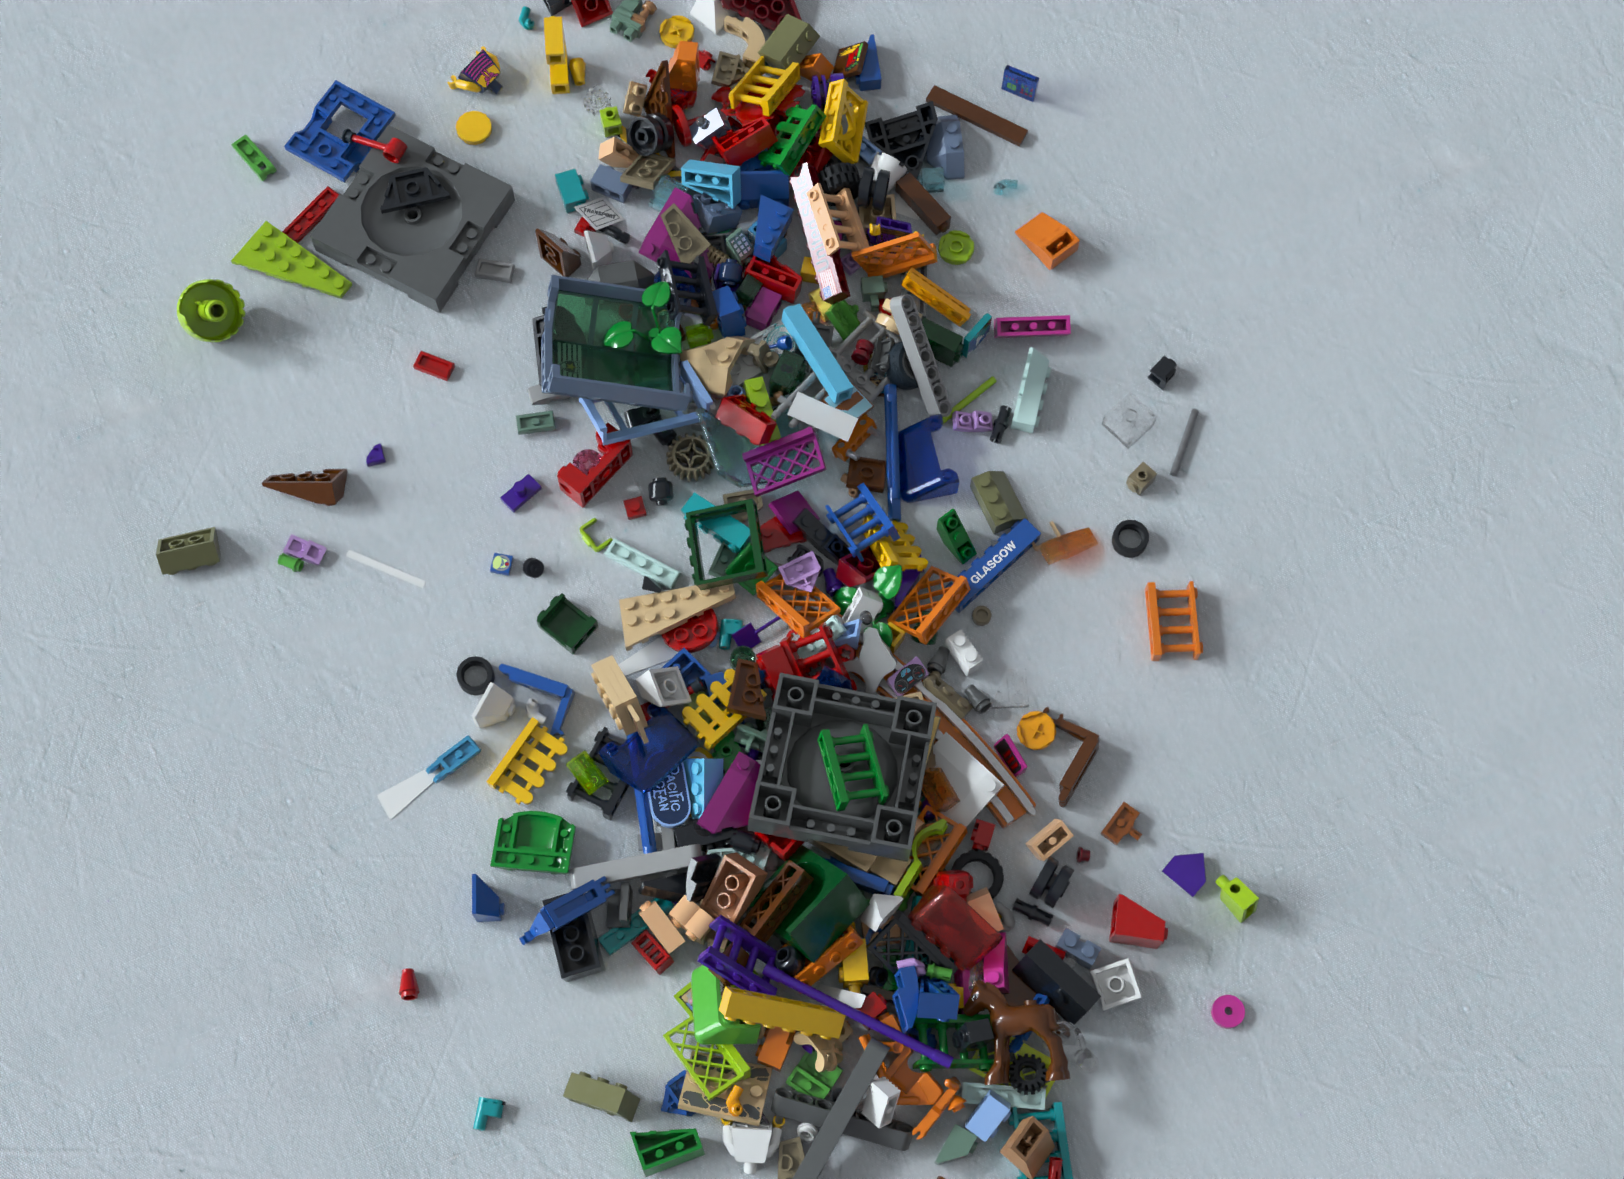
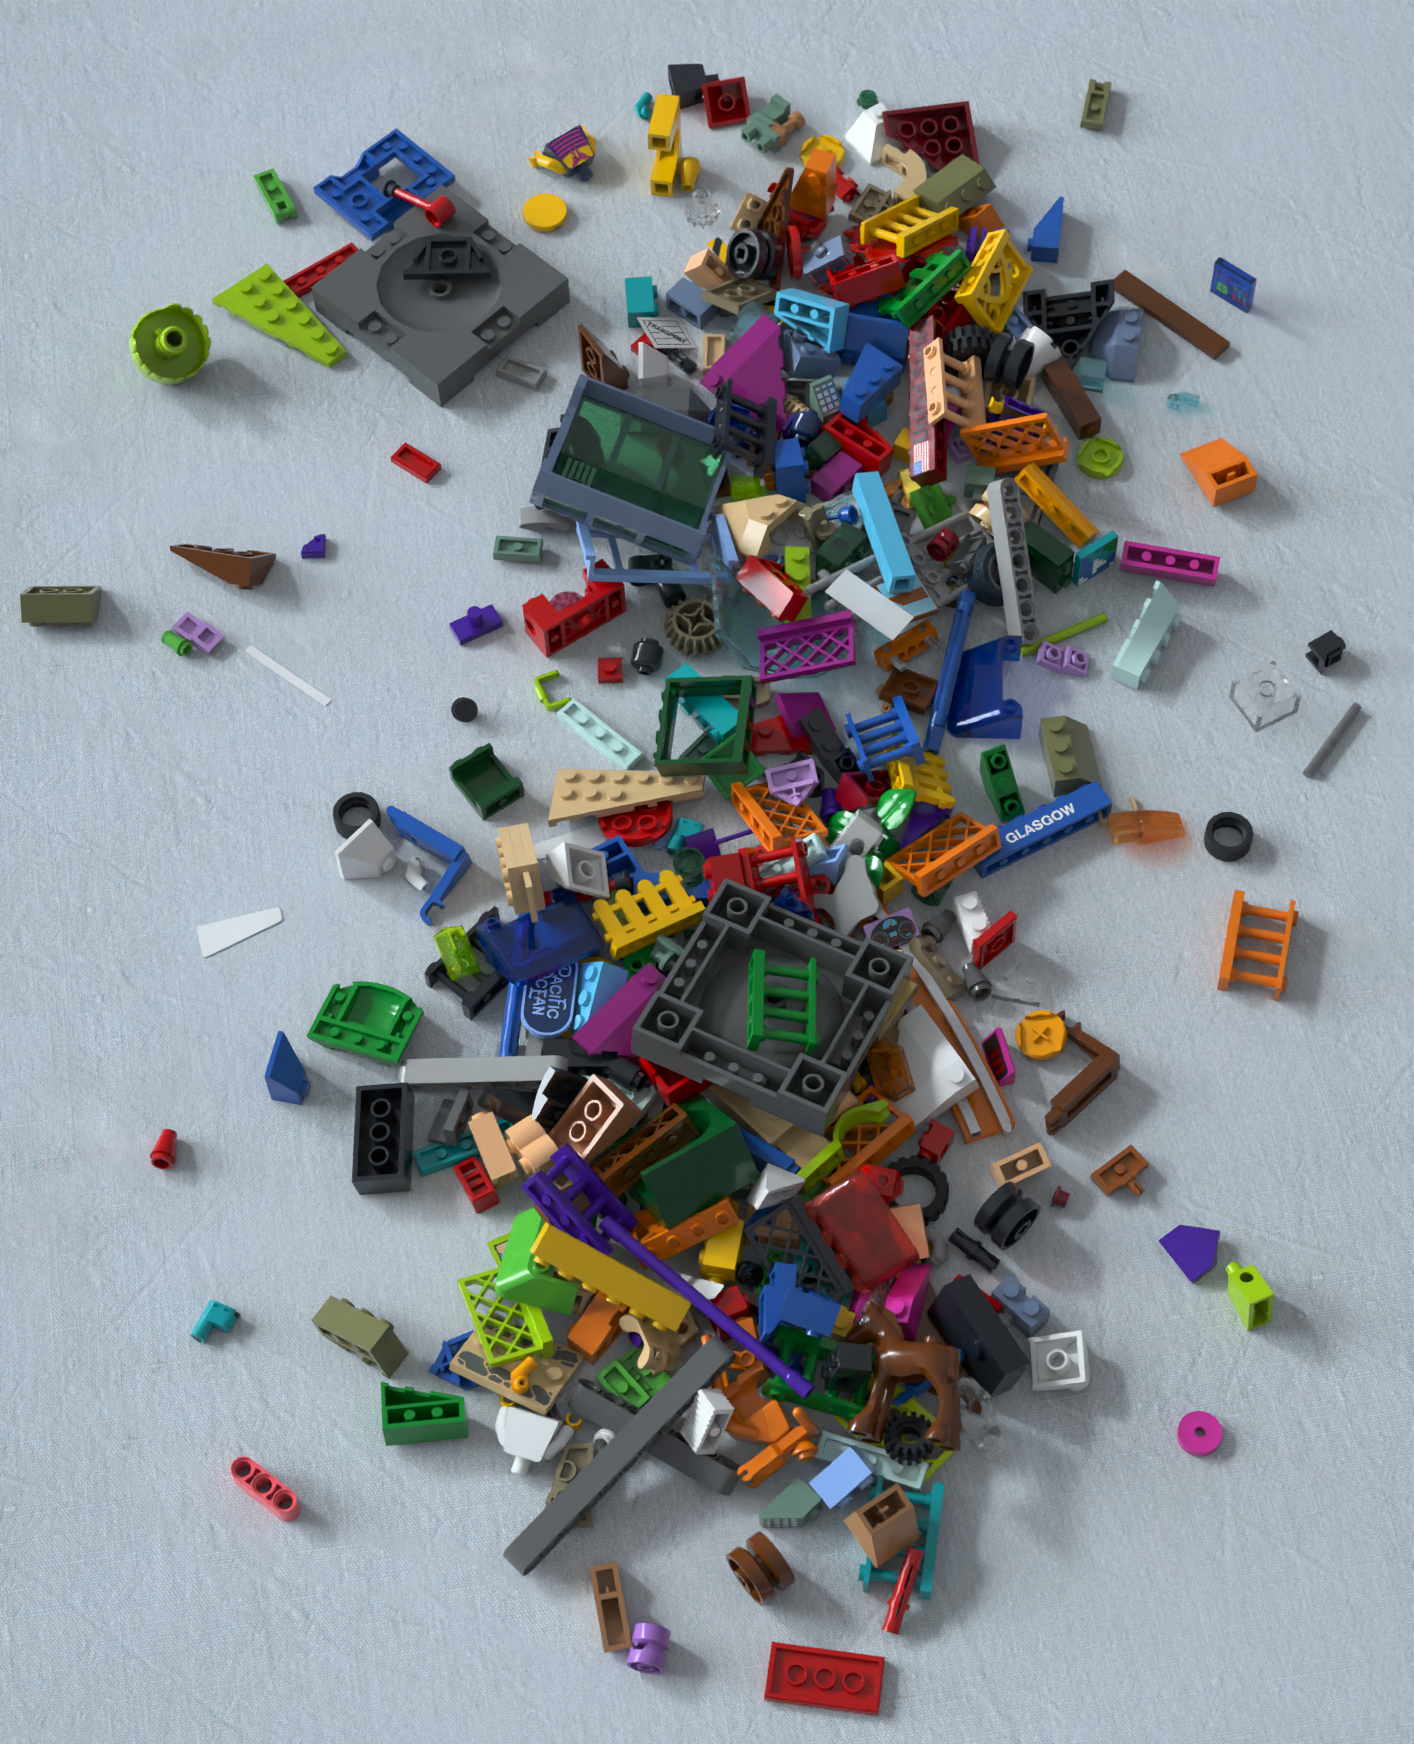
camera: 20 degrees right, 10 degrees down
dark azure hinge [426,735,481,783] -> none
yellow fence [486,717,568,805] -> none
tile [490,553,514,576] -> none
blue hinge [519,876,615,945] -> none
lime brick [599,106,623,137] -> none
green plant [604,281,682,354] -> none
black slope [642,576,664,593] -> none
dark tan wing [660,203,711,264] -> none
reddish brown wing [726,658,766,721] -> none
black head [775,946,805,976] -> none
tile [833,41,869,79] -> none
lavender arm [896,958,926,977] -> none
bright green pin [926,963,953,982] -> none
dark tan tile [972,606,992,626] -> none
black pin [990,405,1012,444] -> none
red slope [1109,894,1168,949] -> none
dark tan brick [1126,462,1157,495] -> none
none -> tan tile [702,334,726,375]
none -> red tile [972,910,1017,970]

